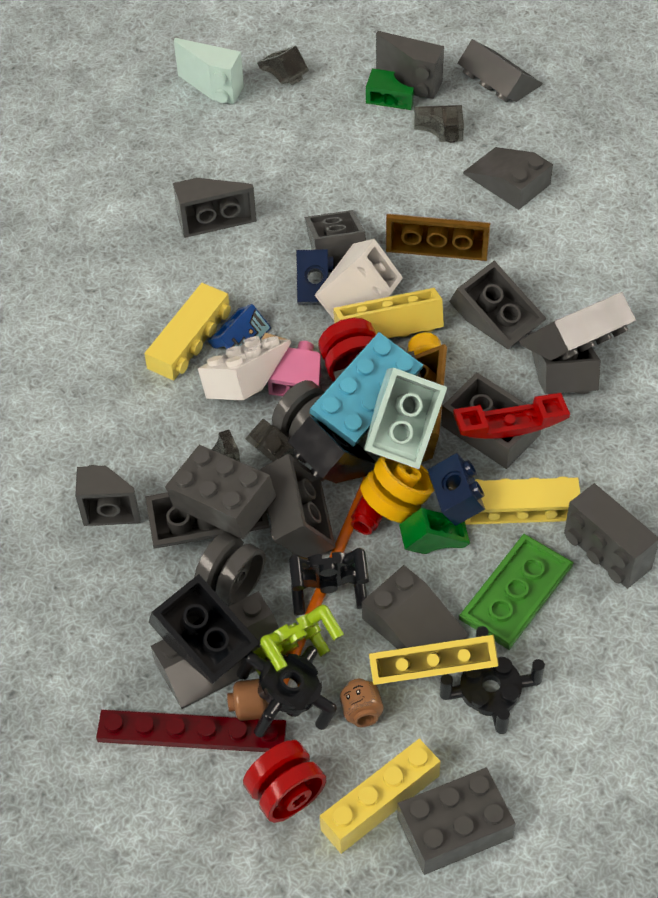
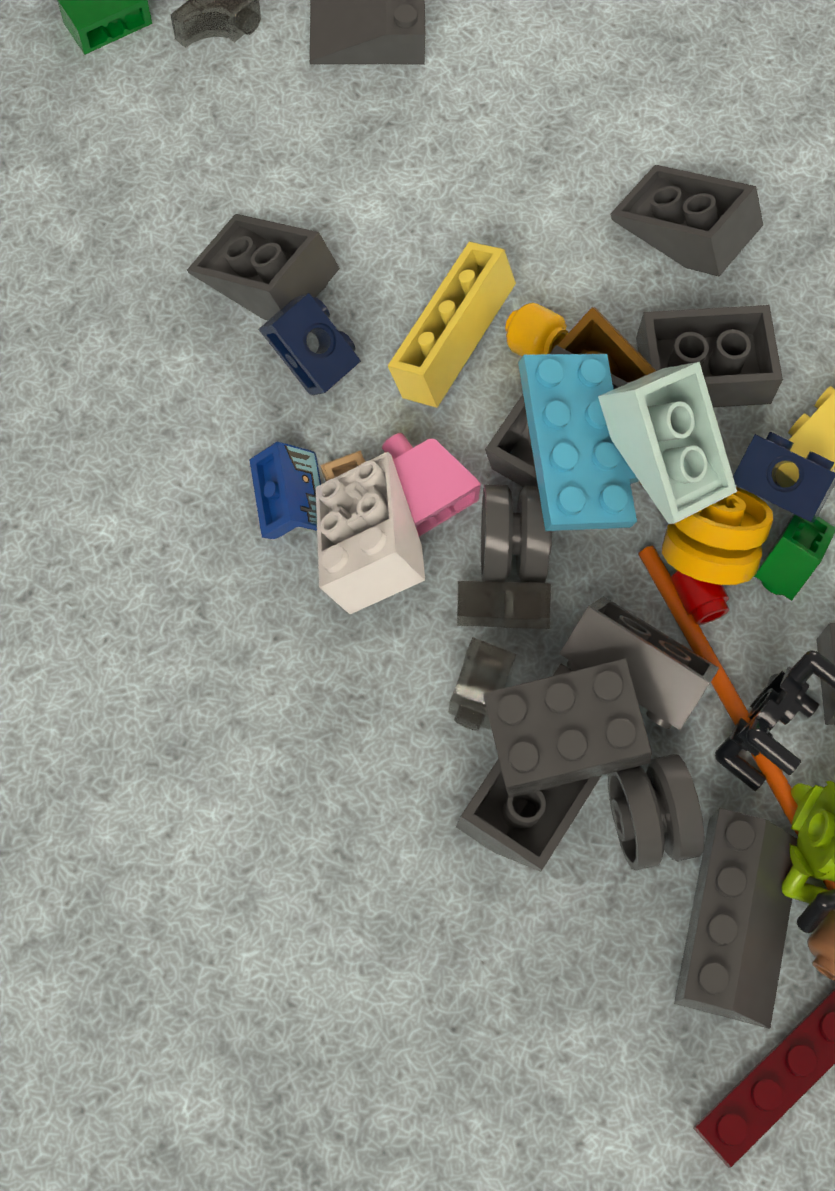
camera: 50 degrees left, 15 degrees up
dark grey slope [75,465,141,526] -> none
light yellow brick [144,283,231,381] -> none
black slope [149,574,260,684] -> none
dark grey slope [173,178,257,238] -> none
black slope [288,416,376,484] -> none
white slope [315,239,403,320] -> none
red wheel [318,318,377,382] -> none
pearl gold slope [386,214,491,261] -> none
dark grey slope [449,260,547,349] -> none
red slope [453,393,570,439] -> none
slope [519,292,636,361] -> none

